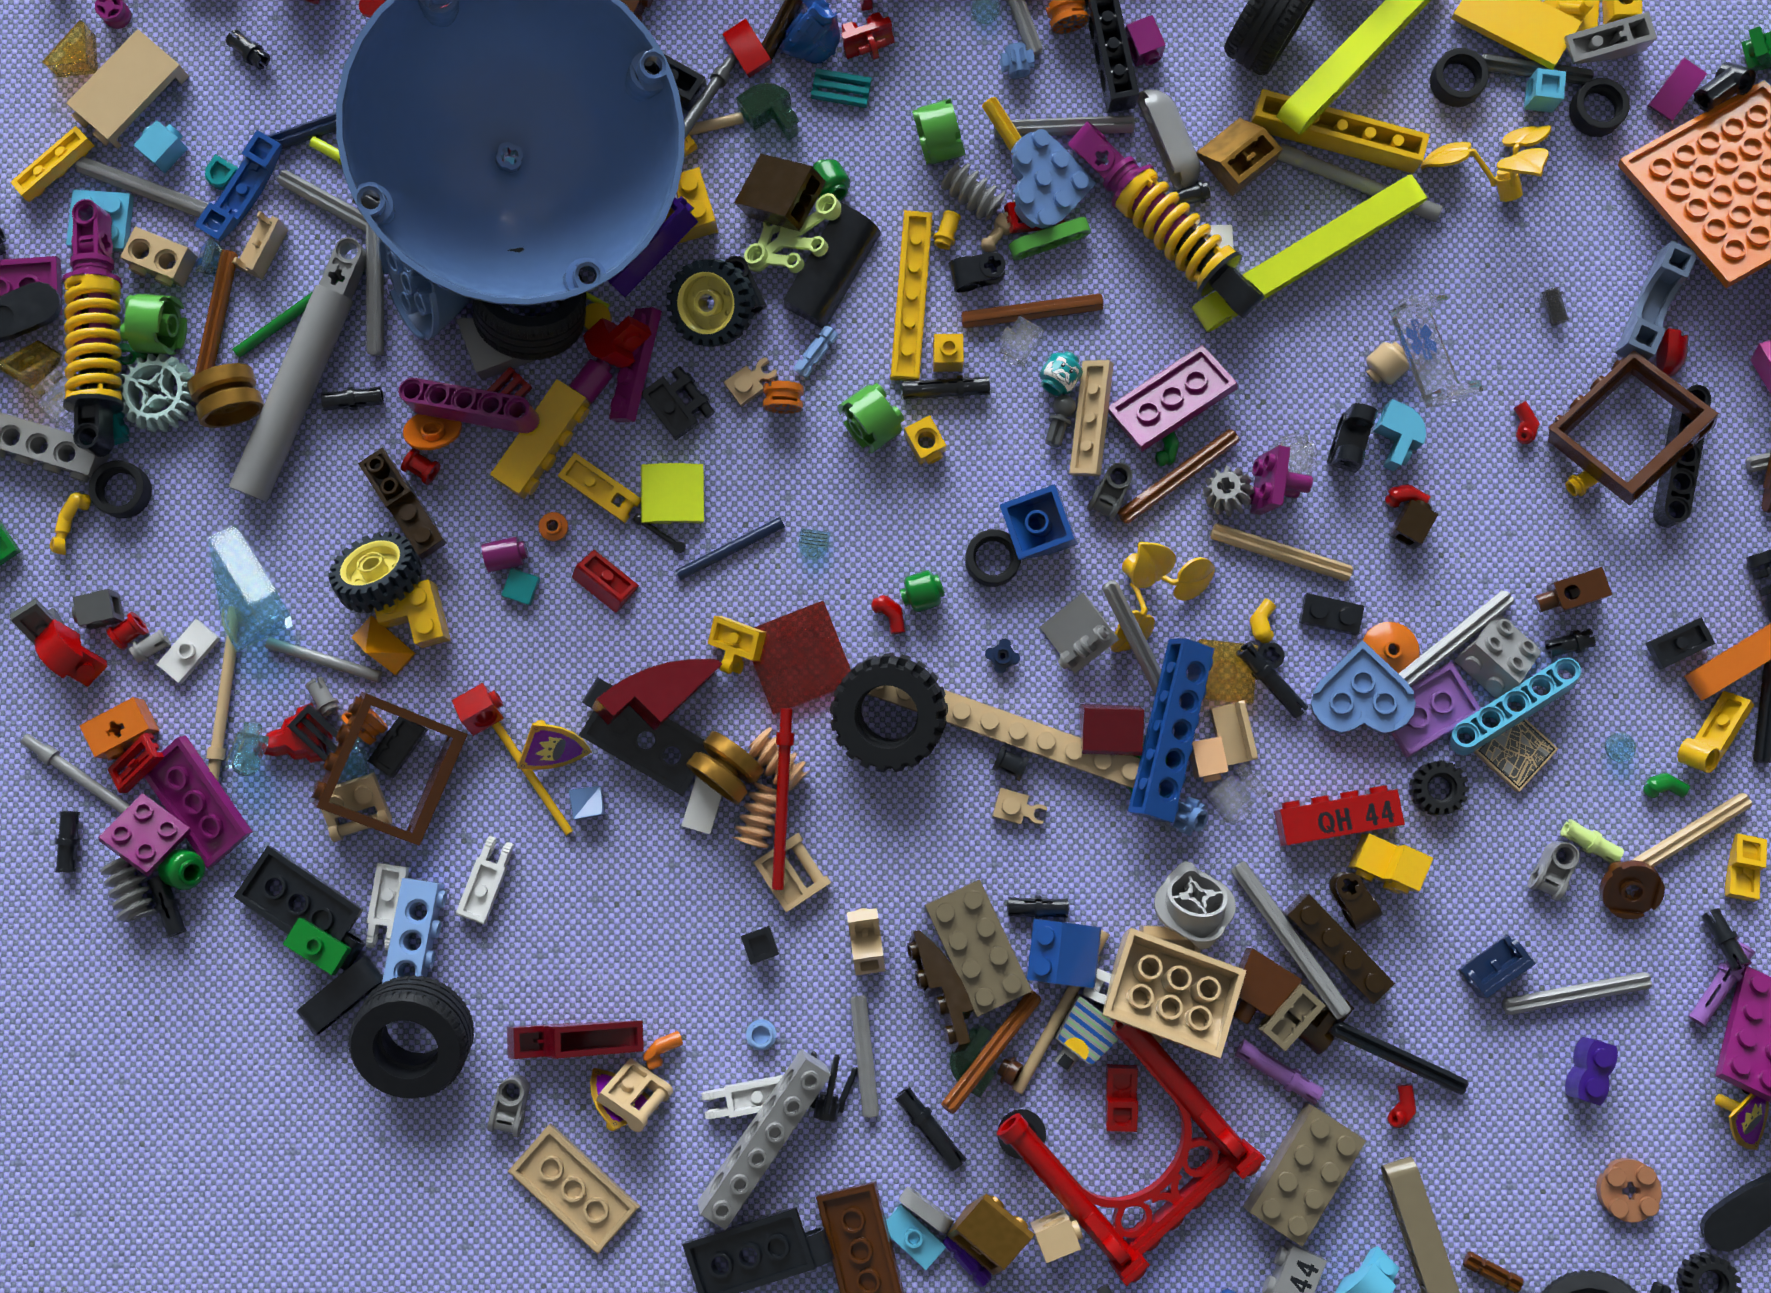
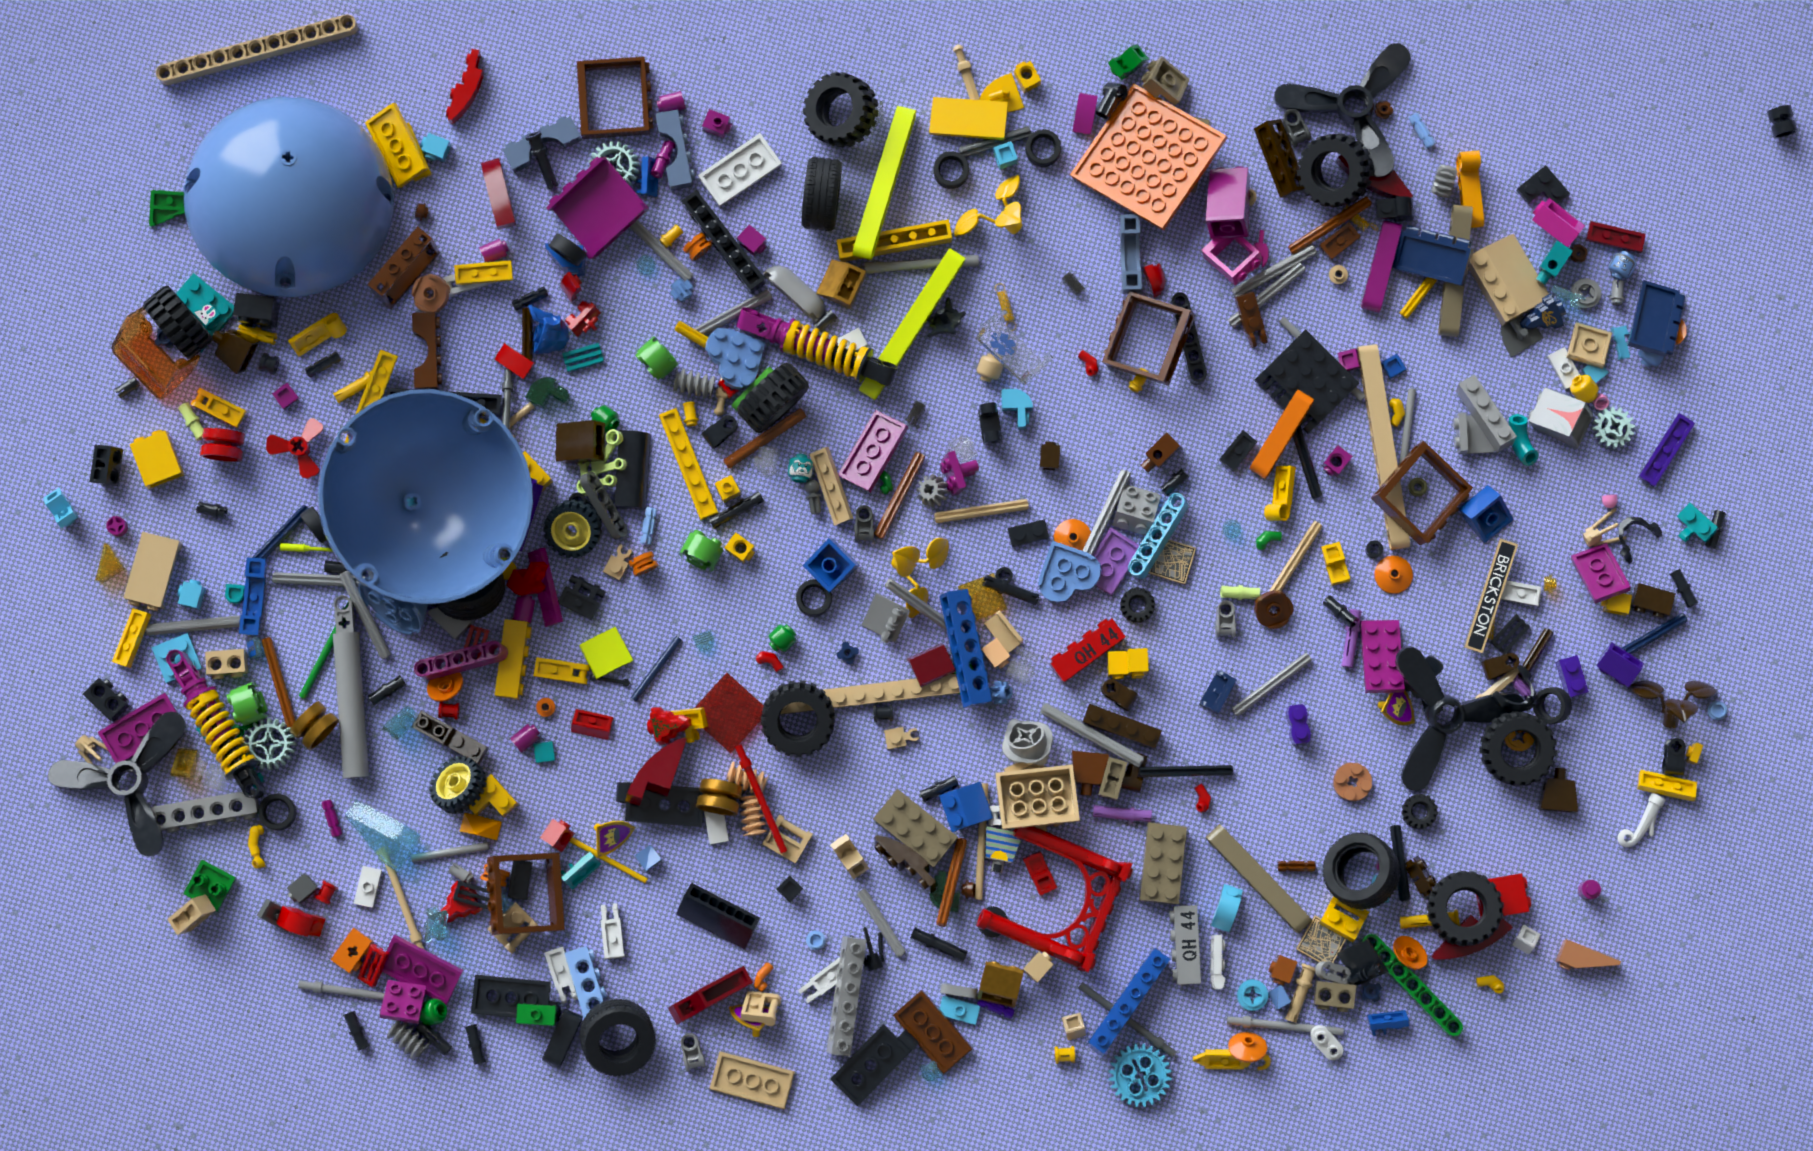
camera: 25 degrees left, 0 degrees up
light grey pin [129,629,171,663] -> none
tan hinge [232,211,288,280] -> none
yellow arm [1250,598,1277,644] -> none
red arm [1385,484,1431,508] -> none
light grey slope [1564,11,1657,64] -> none
none -> magenta axle [321,800,342,837]
none -> clear light blue hips [382,706,416,740]
none -> black pin [465,1024,486,1065]
none -> teal plate [561,852,602,890]
none -> dark grey beam [580,472,628,540]
none -> red rock [647,707,692,745]
none -> black brick [676,883,760,949]
none -> black tyre [737,362,809,433]
none -> clear smoke pin [905,401,926,426]
none -> black piece [927,297,966,338]
none -> yellow piece [995,283,1016,331]

